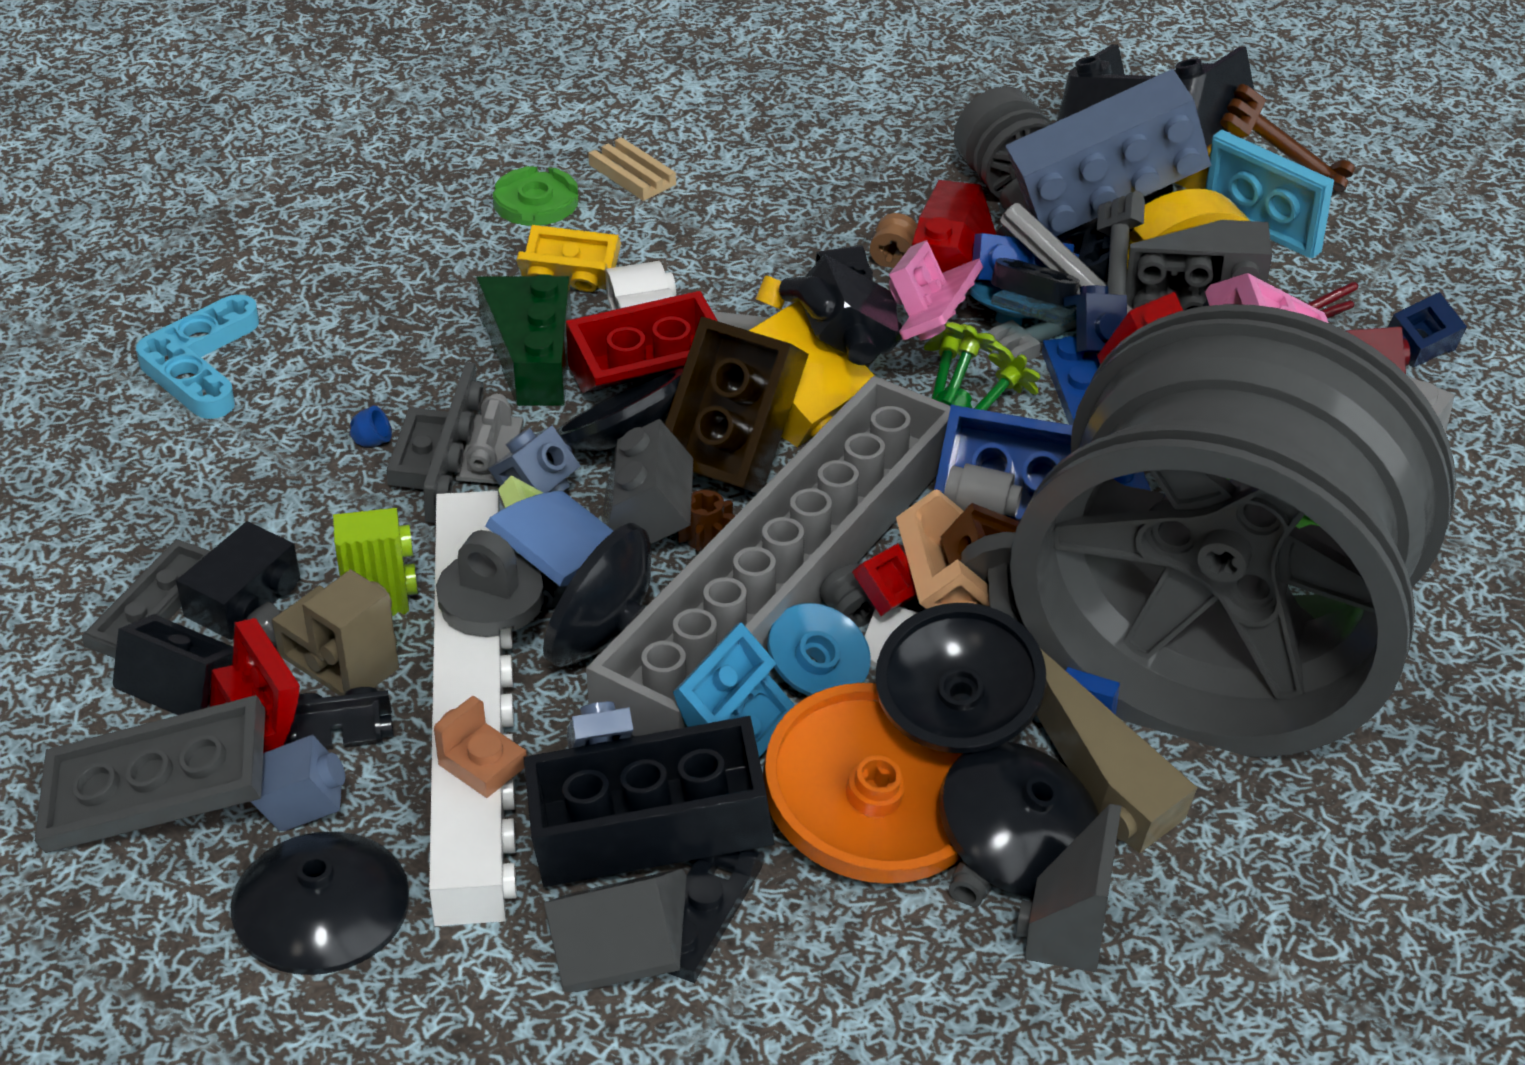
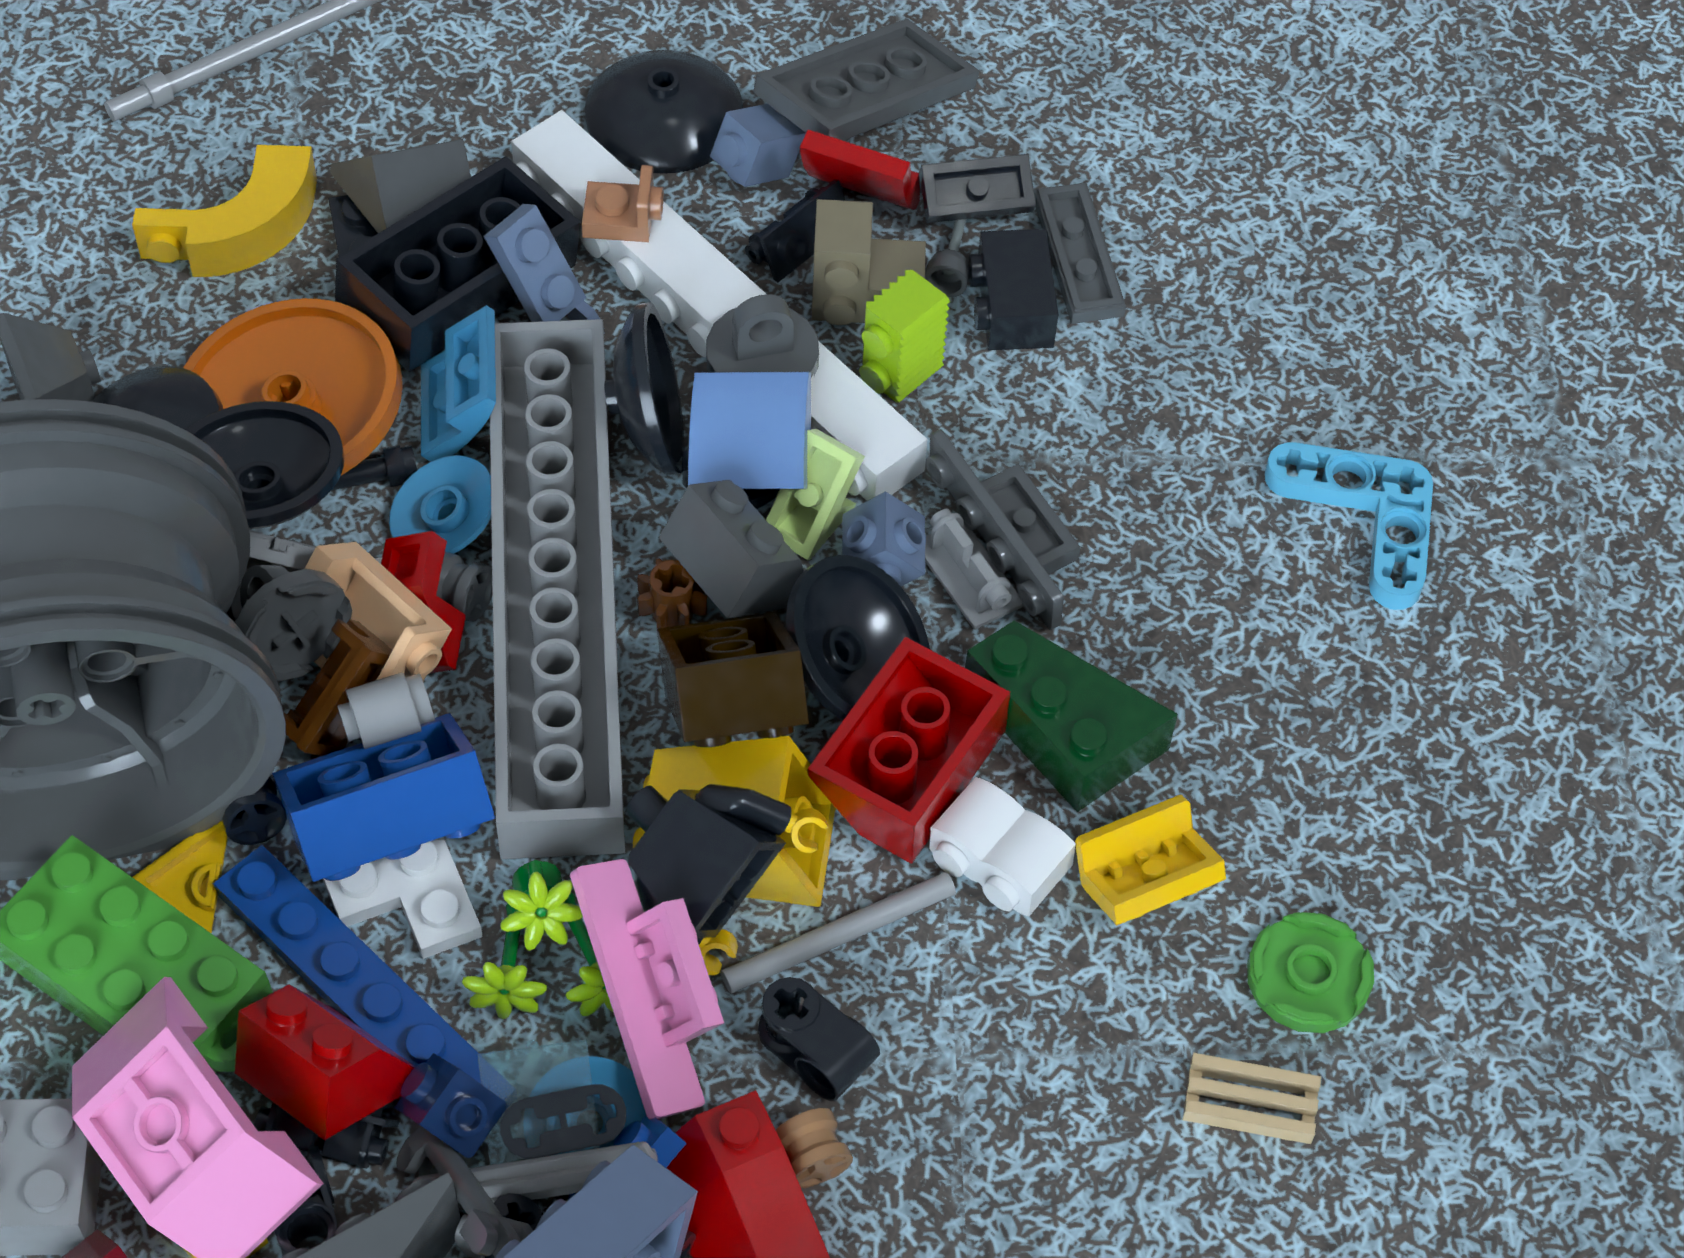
camera: 140 degrees right, 15 degrees up
blue hinge [350,406,392,448] -> none
none -> yellow arch [132,145,317,277]

